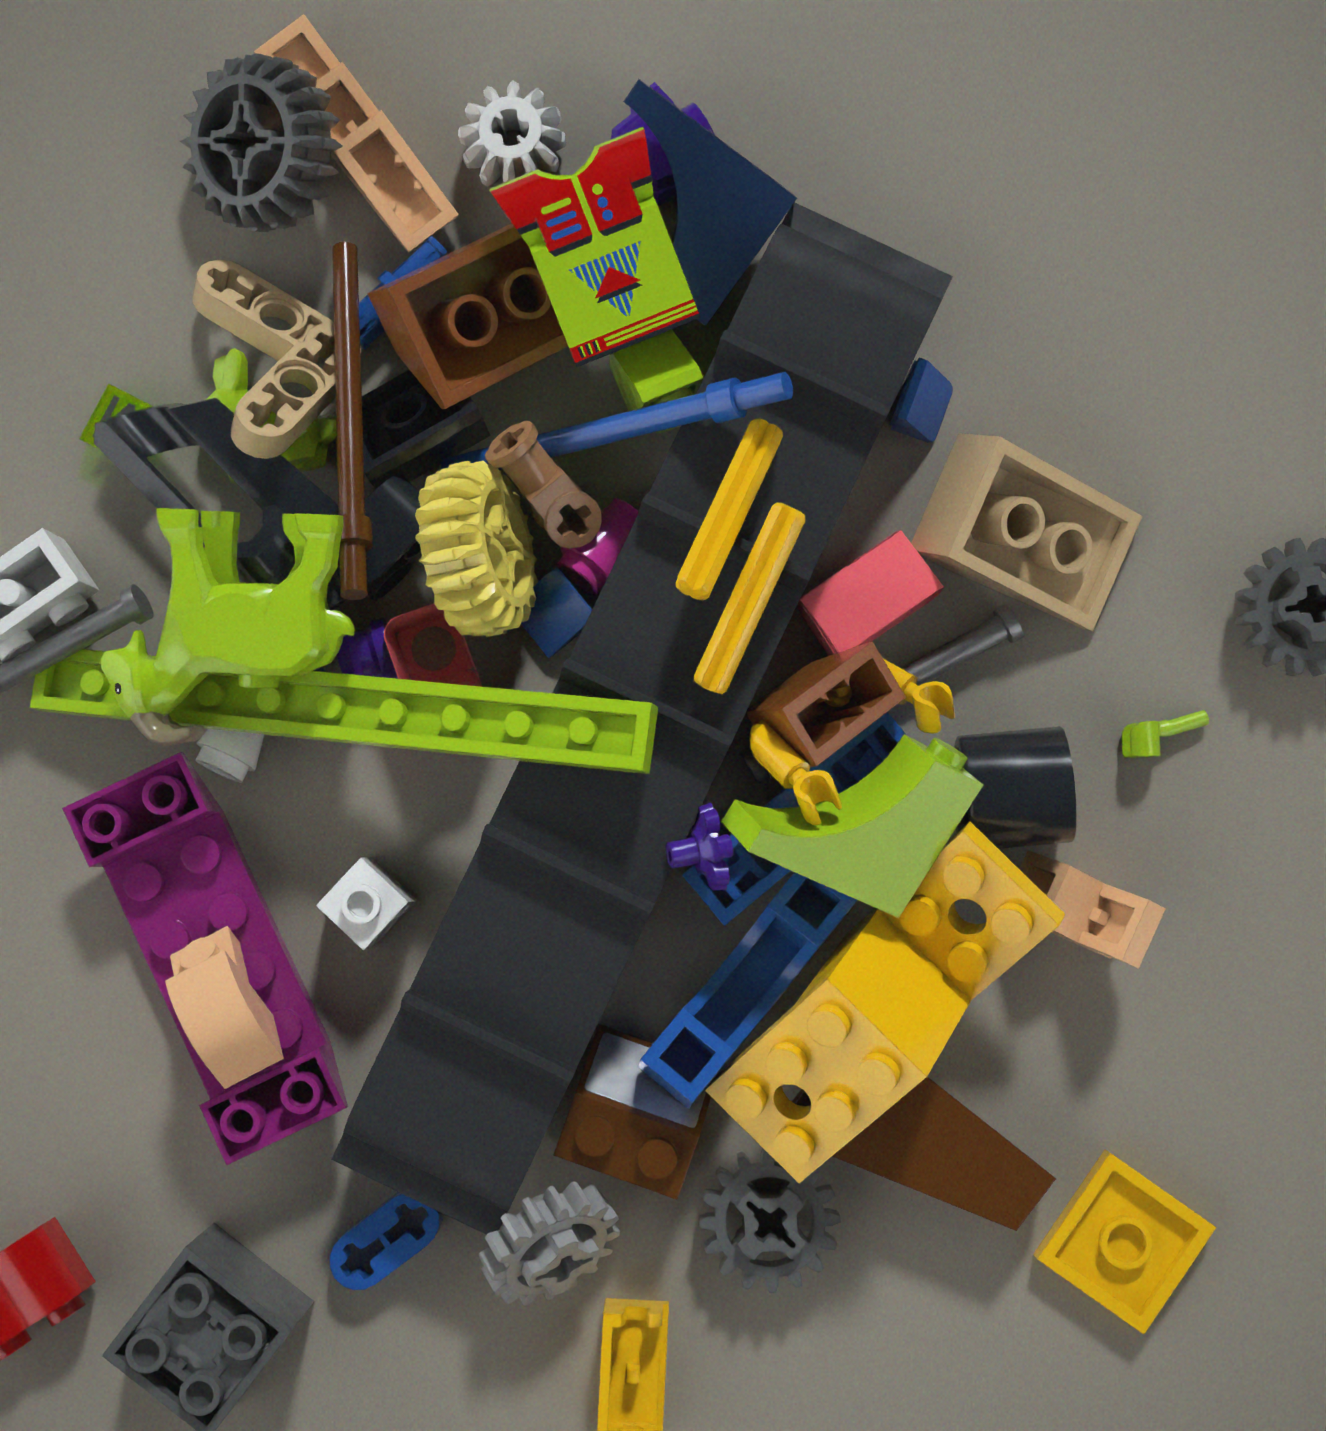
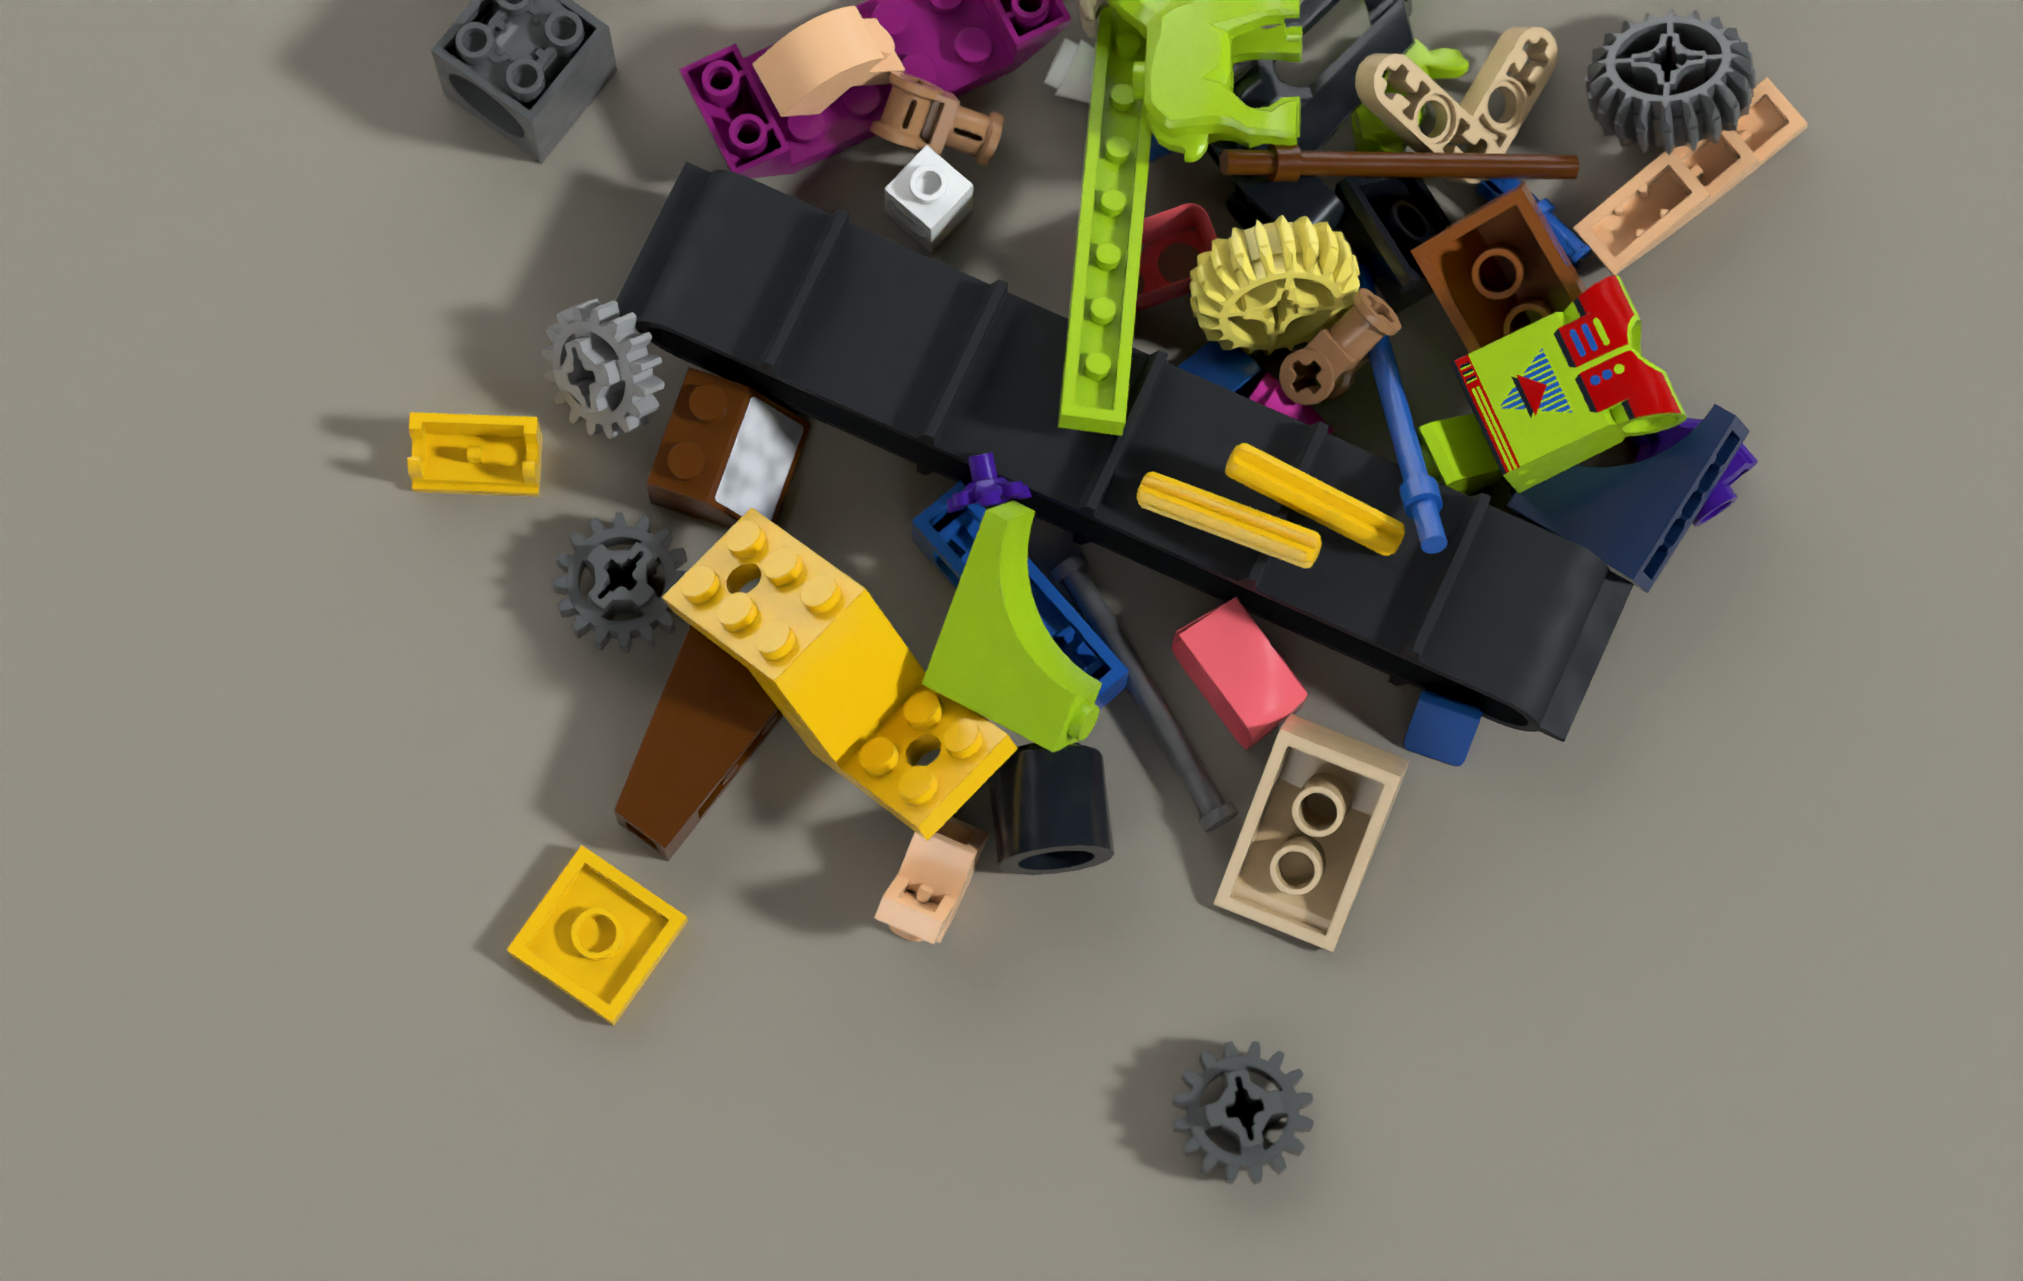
camera: 85 degrees right, 10 degrees down
blue beam [329,1192,443,1290] -> none
dark purple wheel [337,617,398,679] -> none
white gear [458,80,566,187] -> none
blue arch [639,872,857,1109] -> none
dark orange torso [747,641,955,825] -> none
lime hand [1122,710,1209,758] -> none
none -> medium nougat connector [870,71,1004,167]

